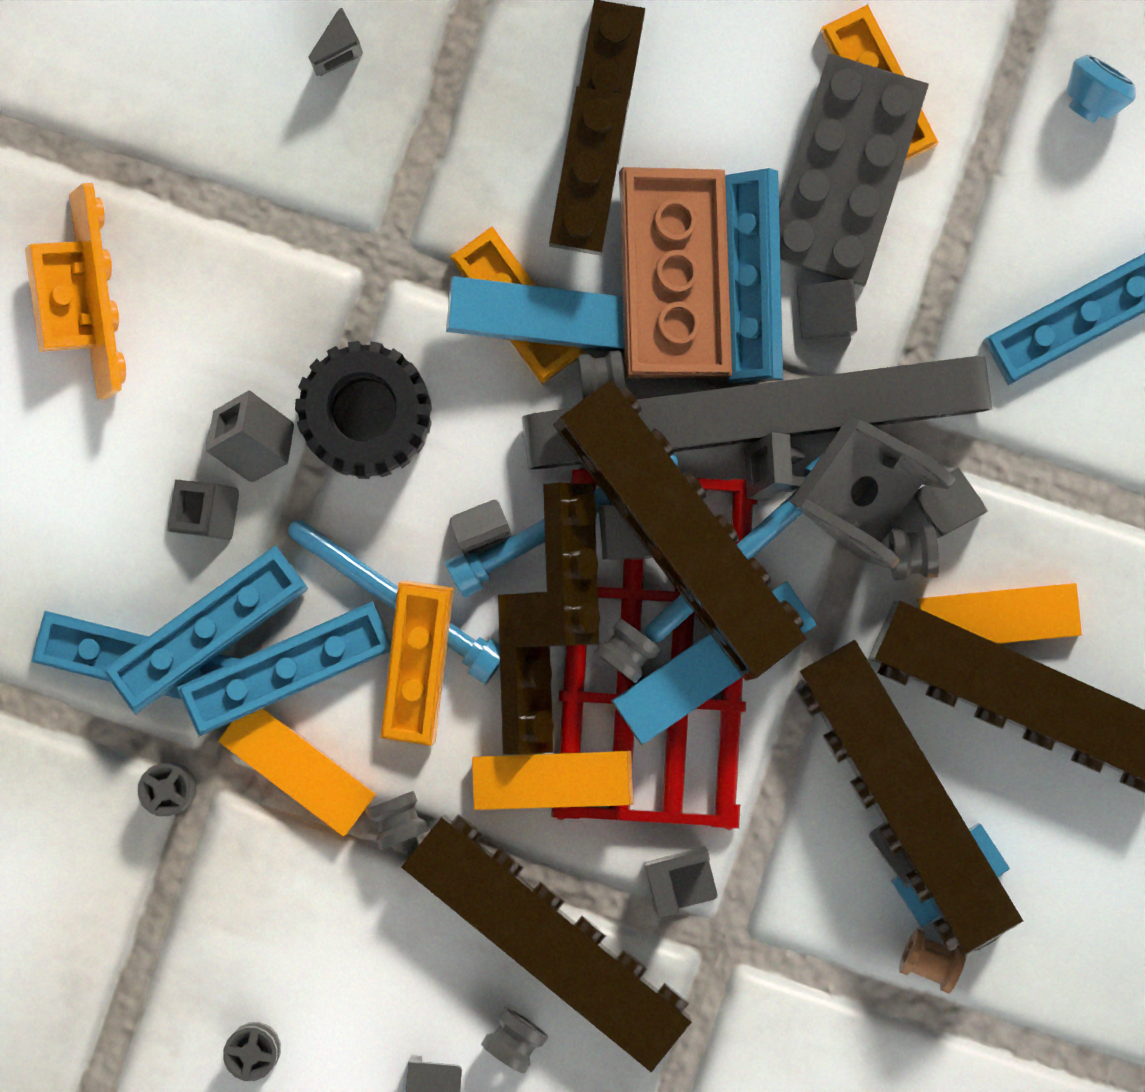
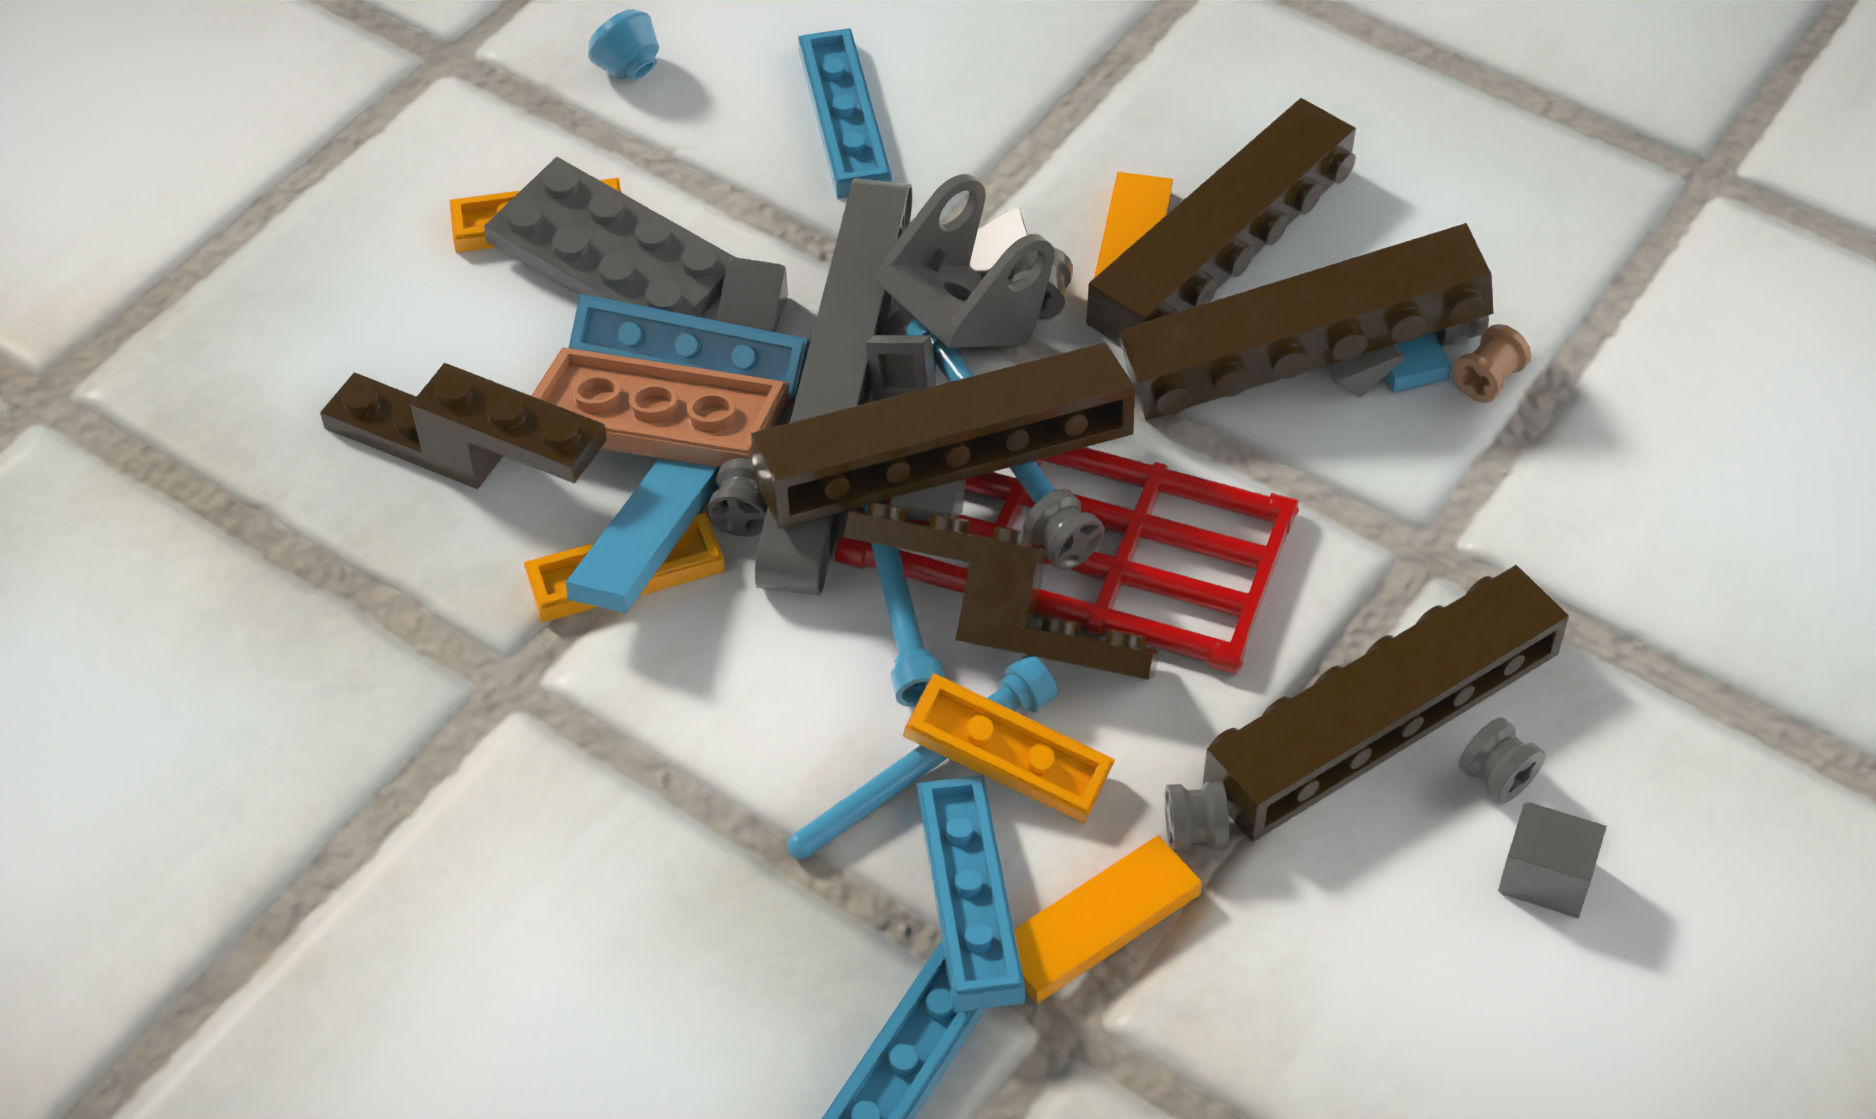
camera: 70 degrees left, 35 degrees down
light orange bracket [25,183,126,400] -> none
dark azure tile [102,545,308,715] -> none
dark grey wheel [138,763,196,816] -> none
dark grey slope [167,479,239,540] -> none
dark grey panel [206,390,294,482] -> none
dark grey wheel [223,1022,281,1081] -> none
black tyre [295,341,432,479] -> none
dark grey slope [308,8,363,77] -> none
dark grey slope [450,500,511,554] -> none
light orange tile [472,751,633,810] -> none
dark azure tile [611,581,817,745] -> none
dark grey panel [644,846,718,918] -> none

